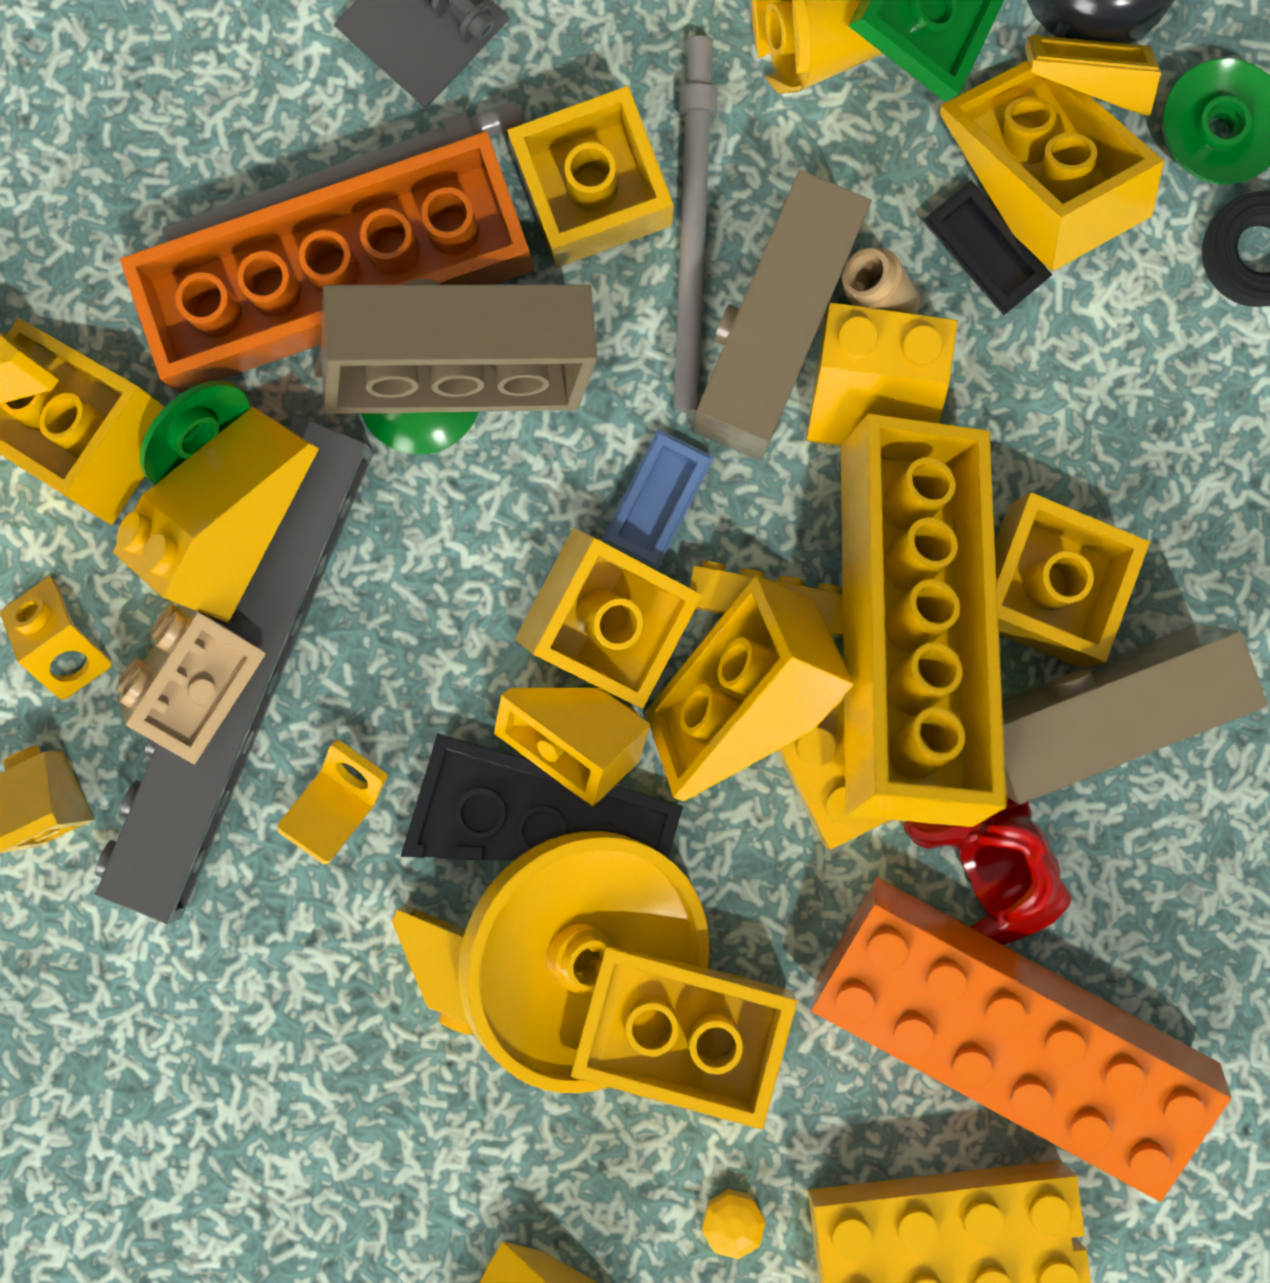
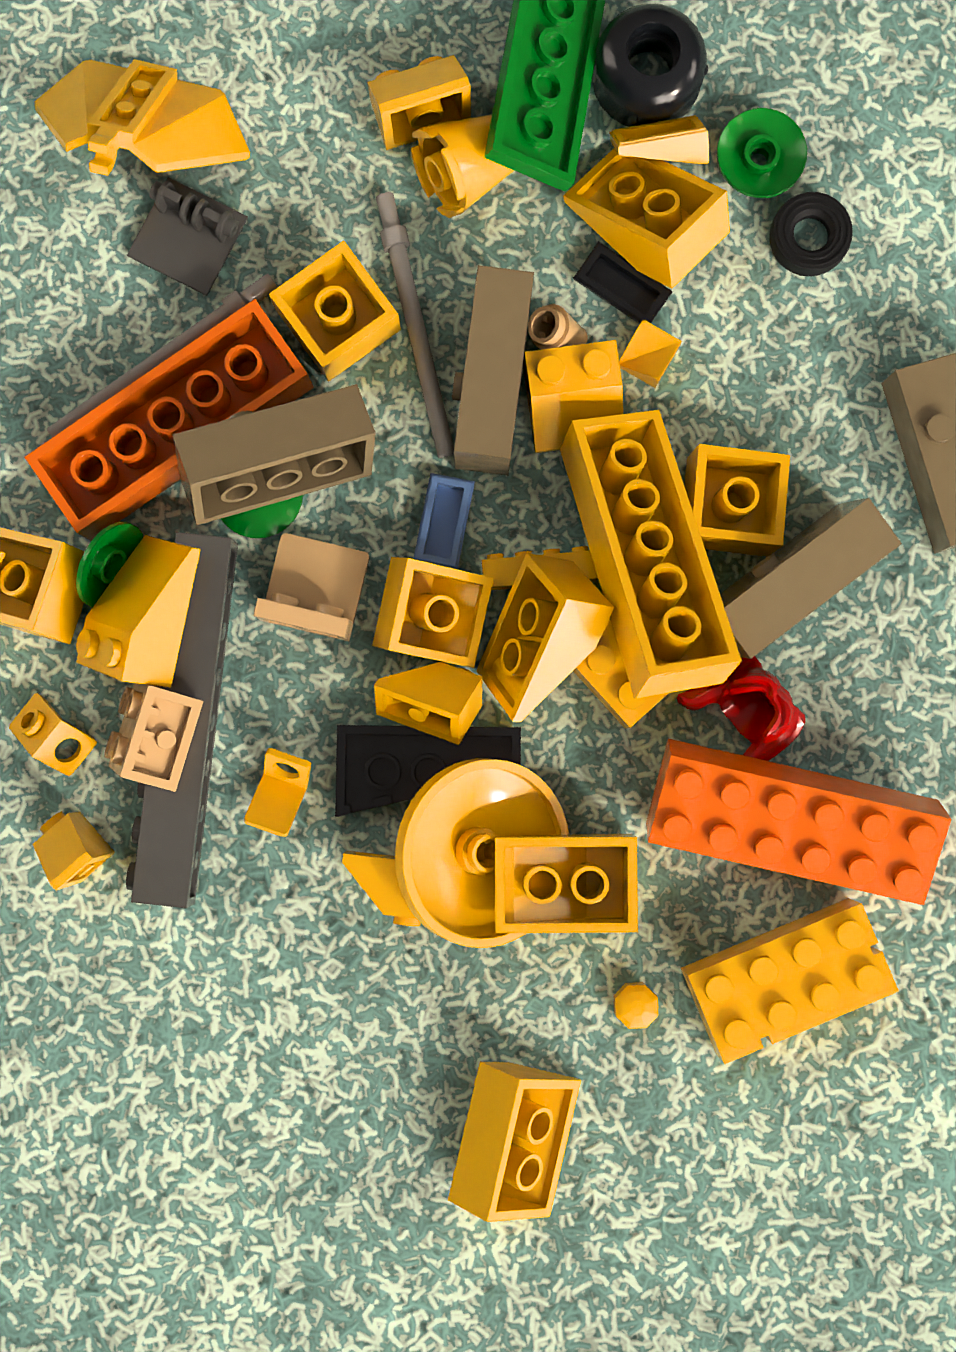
camera: 20 degrees left, 0 degrees up
none -> tan bracket [253,533,370,642]
none -> yellow slope [619,320,682,388]

